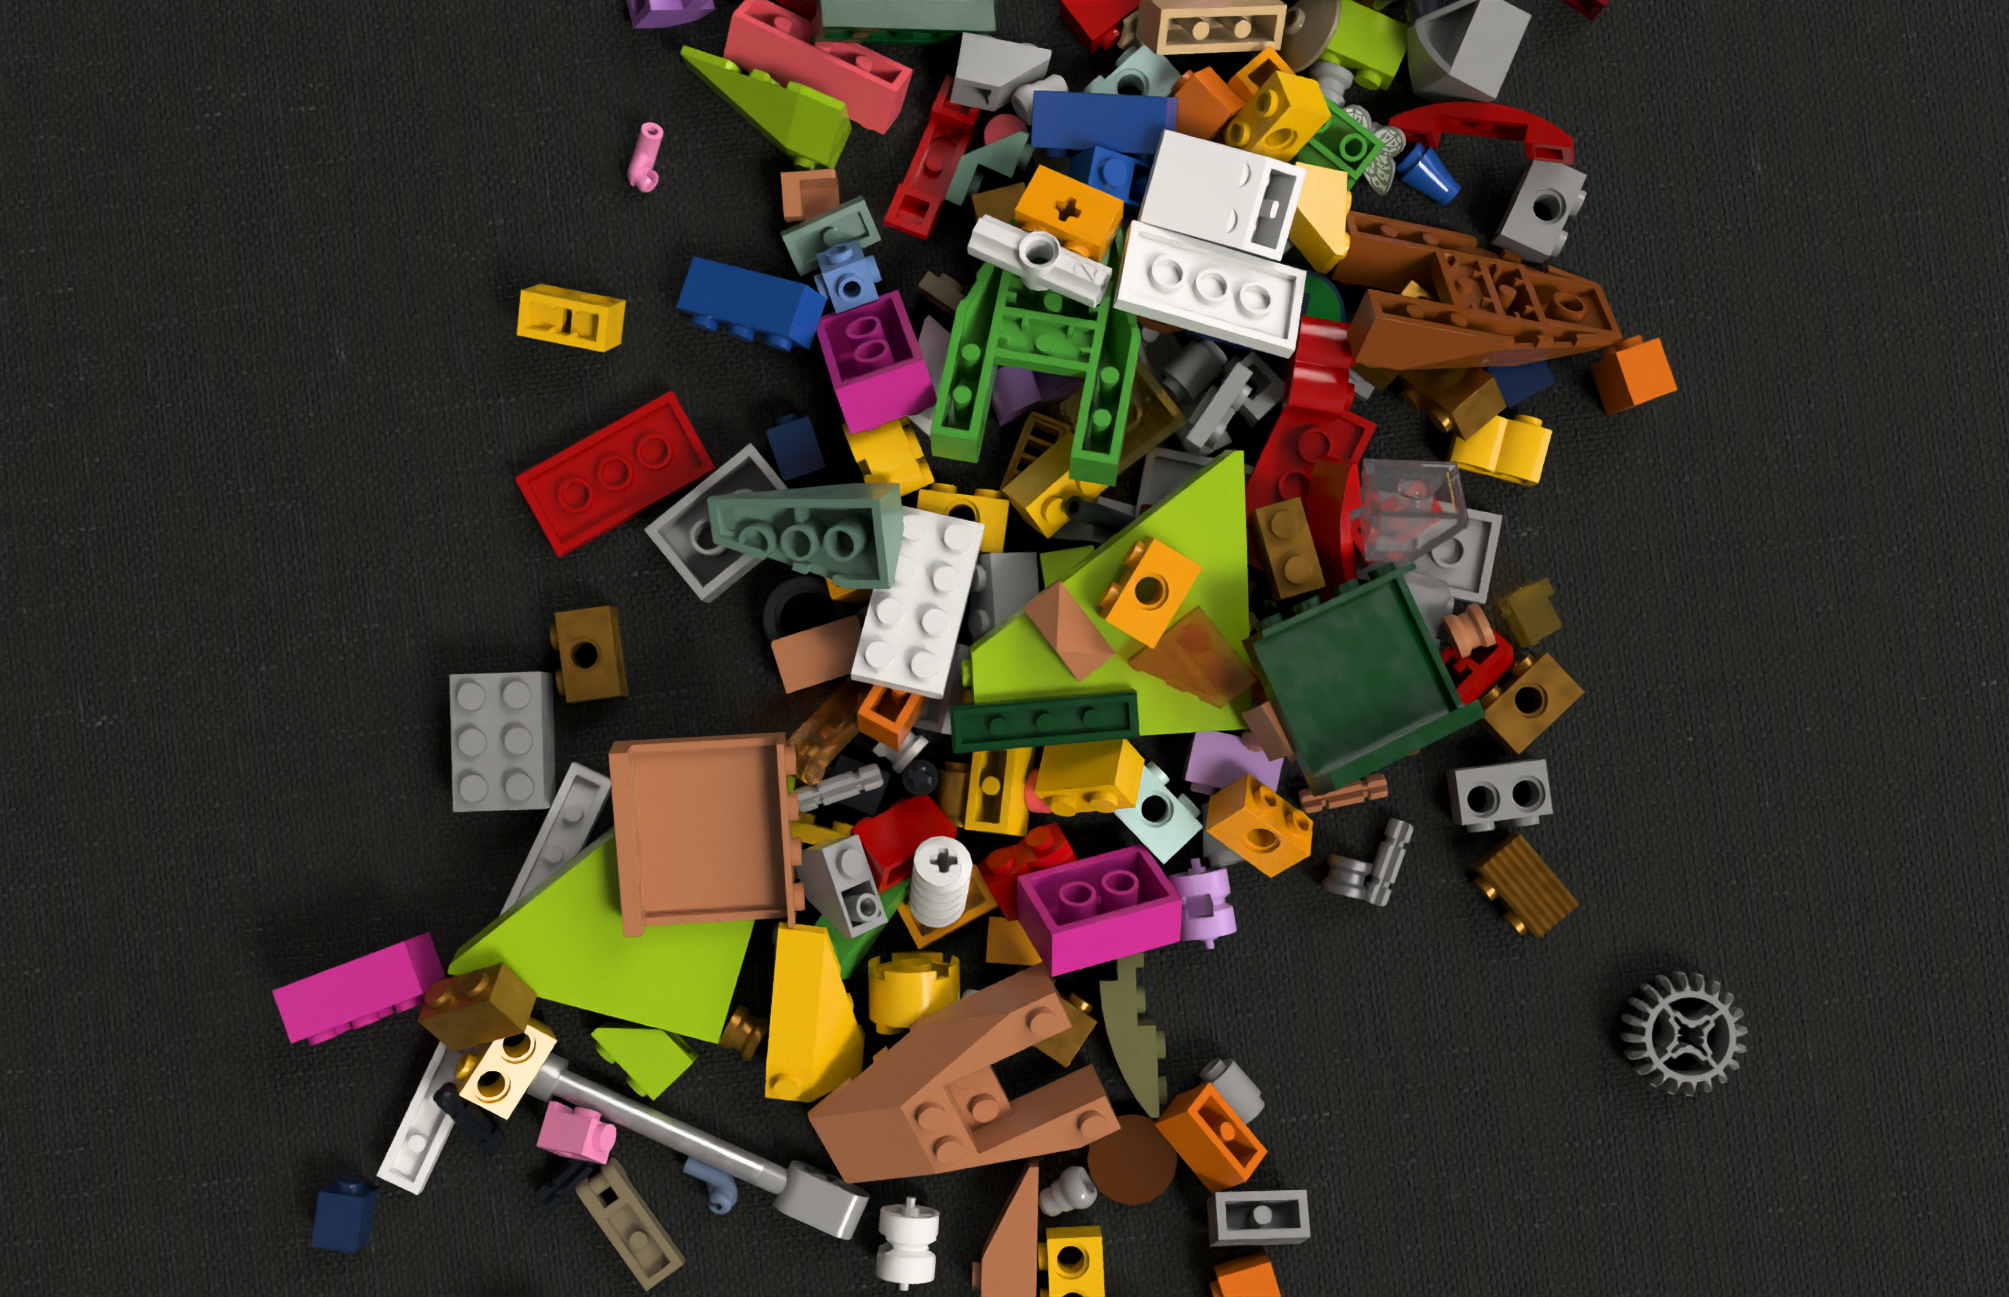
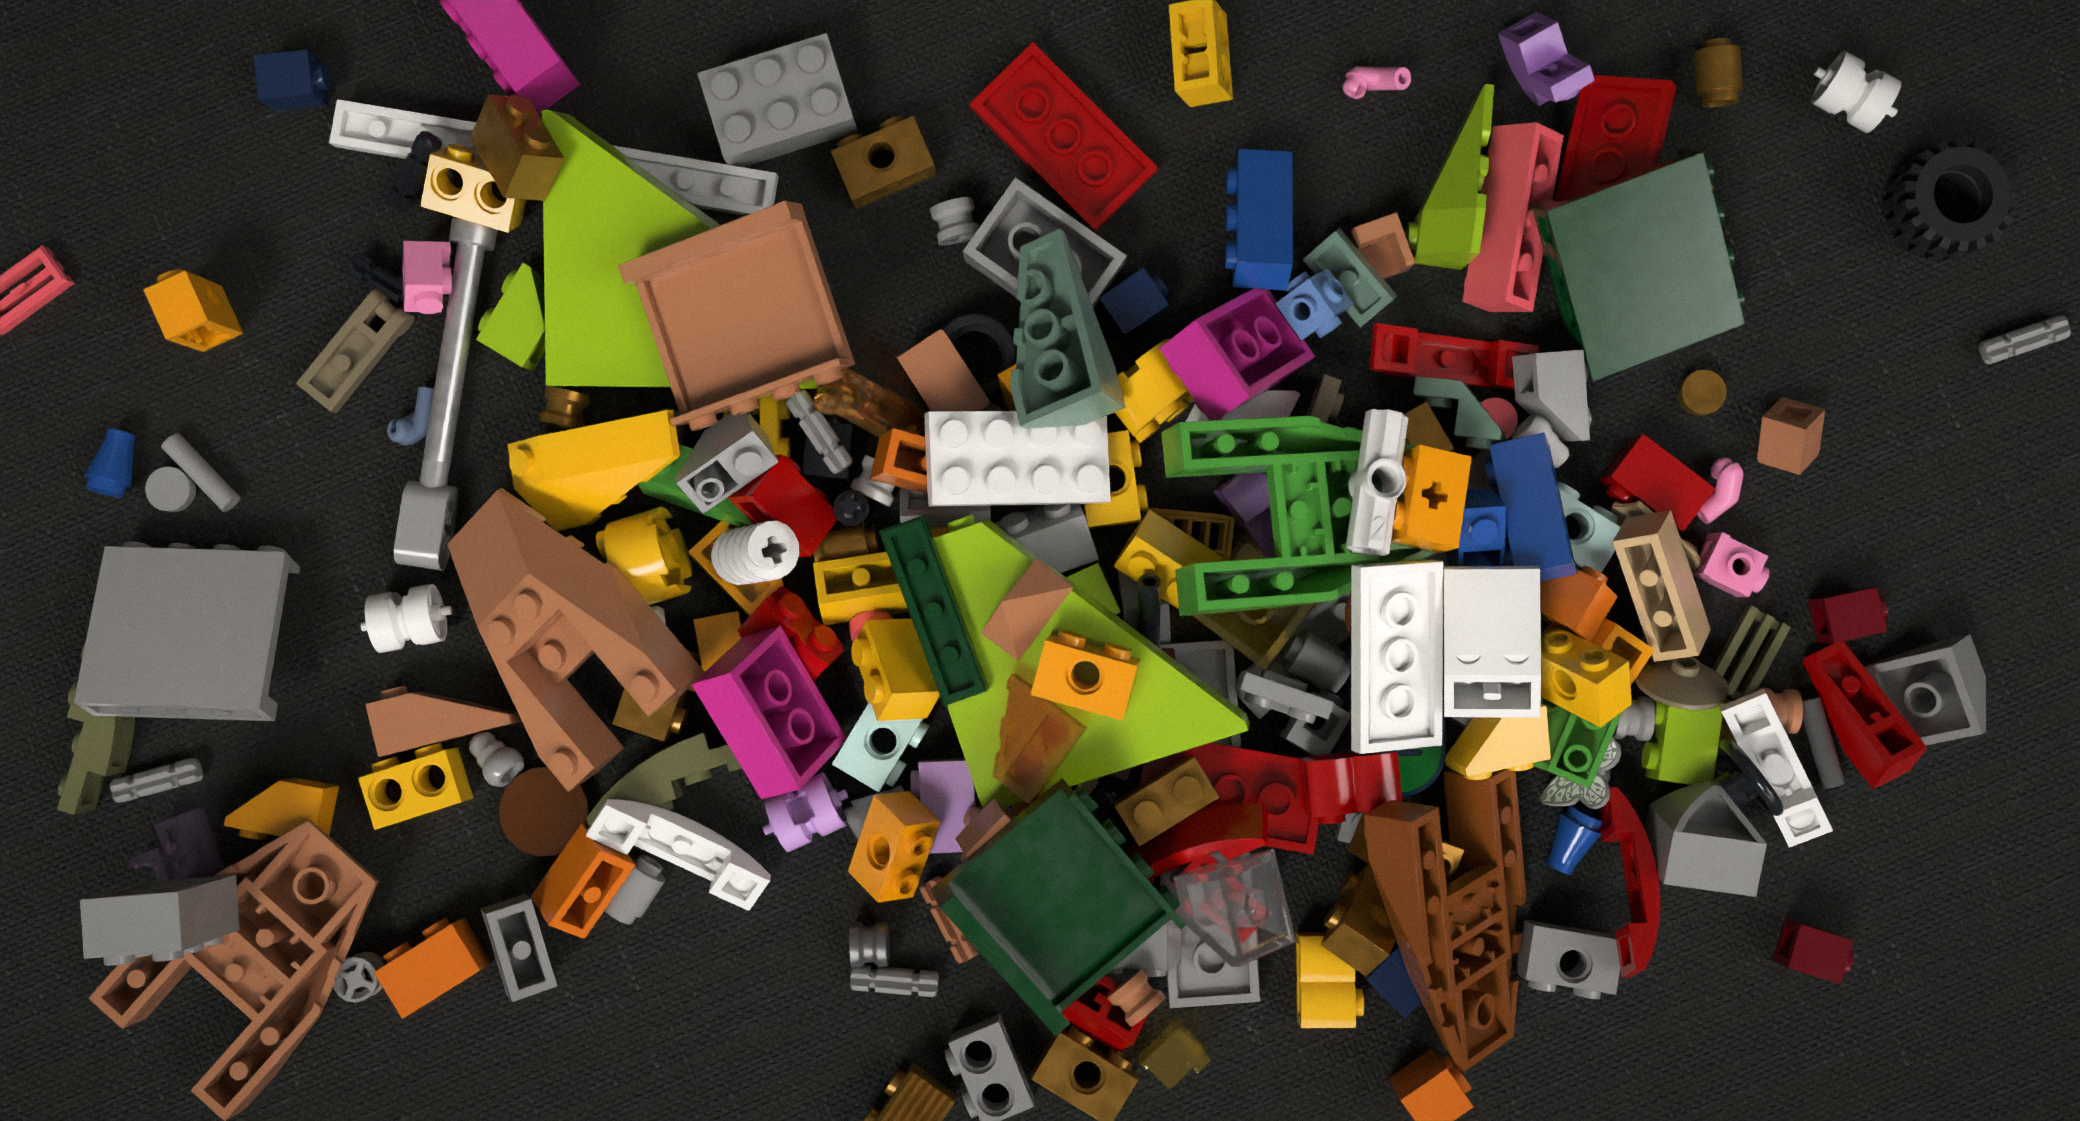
camera: 75 degrees right, 0 degrees up
none -> white slope [586,799,771,911]
none -> light grey wheel [930,197,980,246]

